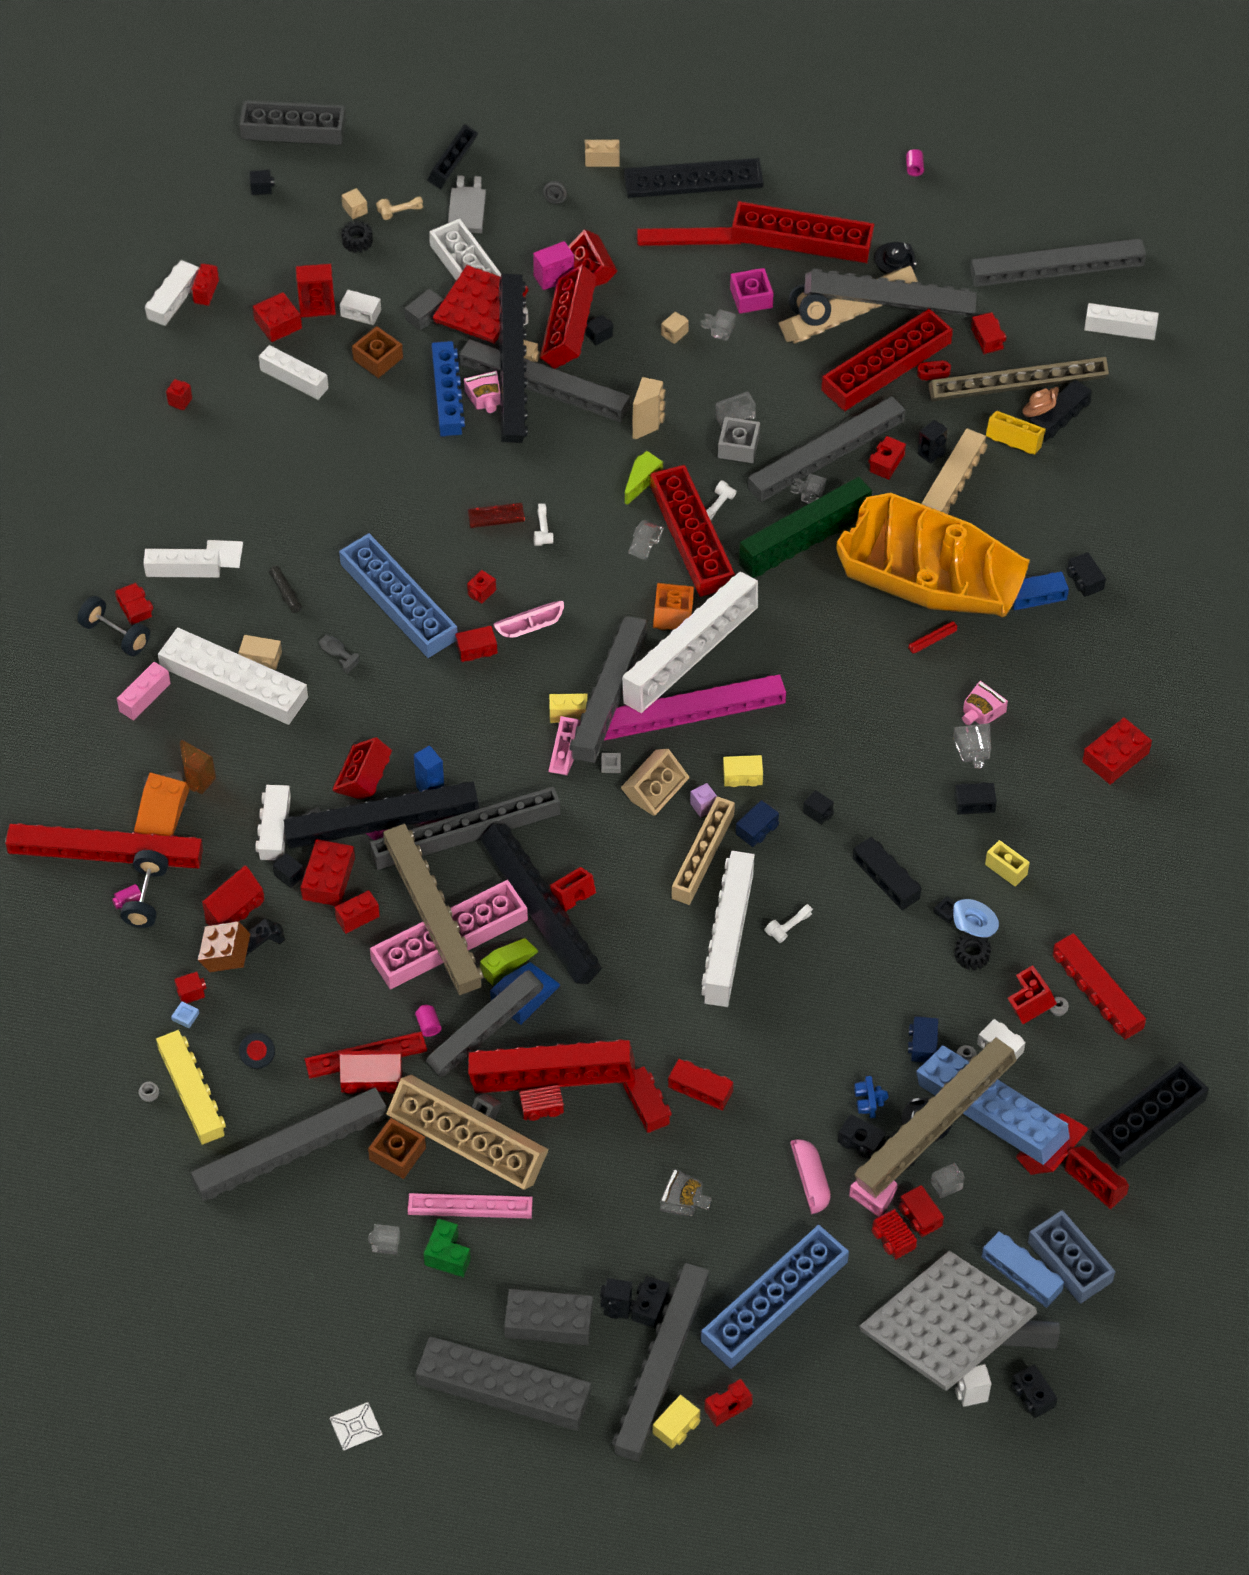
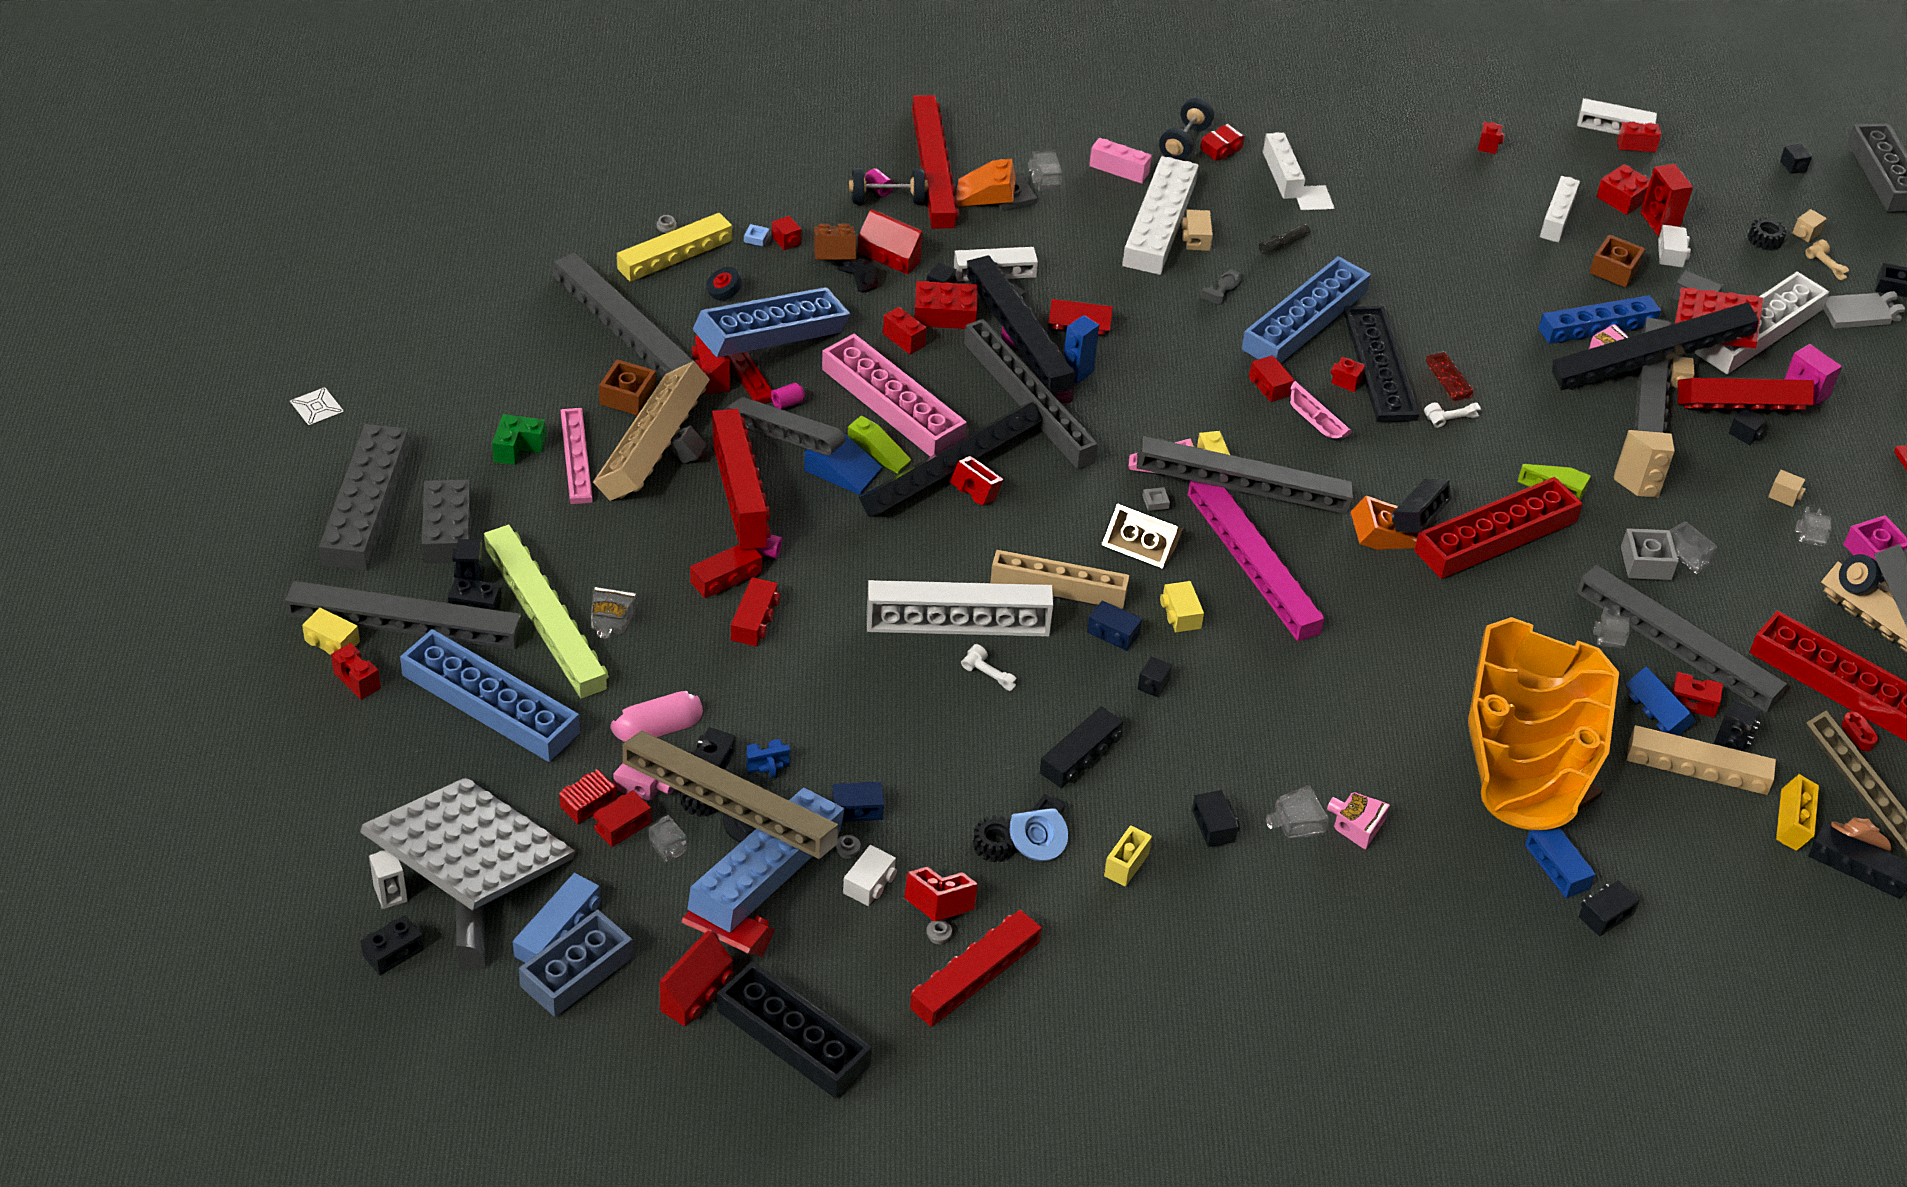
camera: 75 degrees right, 10 degrees down
clear orange slope [180,740,216,794] -> none
clear brick [369,1224,401,1255] -> none
dark tan brick [383,824,483,995] -> none
red brick [519,1084,564,1121] -> none
red slope [568,229,618,286] -> none
white brick [622,572,758,713] -> none
clear brick [628,520,664,560] -> none
lavender brick [690,783,717,818] -> none
white brick [706,480,737,521] -> none
dark green brick [739,477,872,578] -> none
red axle [908,621,957,654] -> none
red brick [1082,717,1152,785] -> none
none -> yellowish green brick [484,525,609,699]
none -> medium blue brick [693,287,850,357]
none -> clear brick [1028,150,1062,190]
none -> black plate [1343,306,1419,422]
none -> black brick [1392,479,1451,533]
none -> blue brick [1625,666,1696,736]

